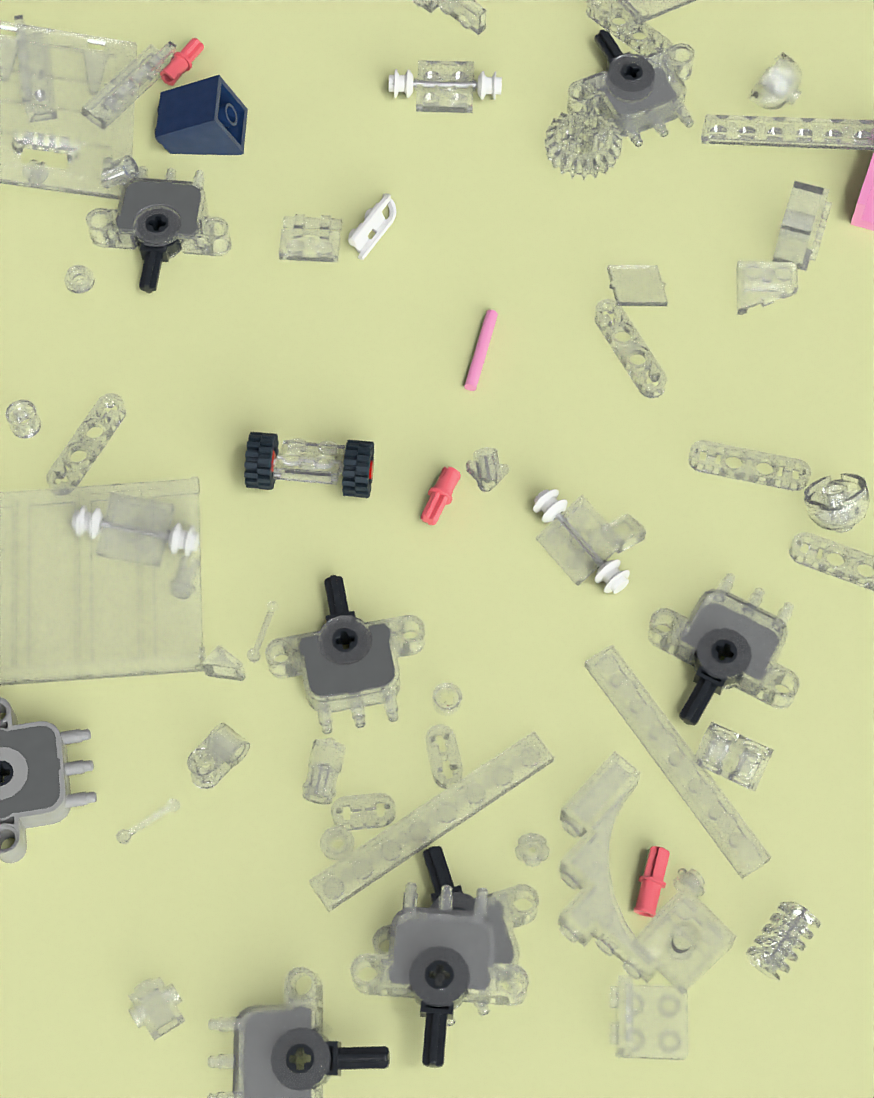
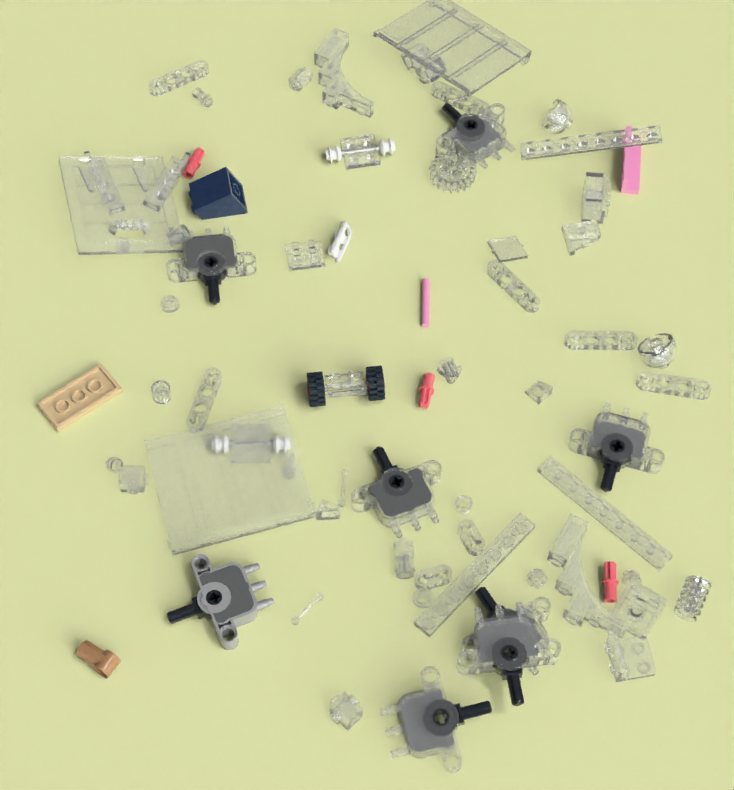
camera: 15 degrees left, 5 degrees down
clear piece [187,723,250,789] -> none
clear plate [533,489,630,593] -> none
clear brick [692,722,774,792] -> none

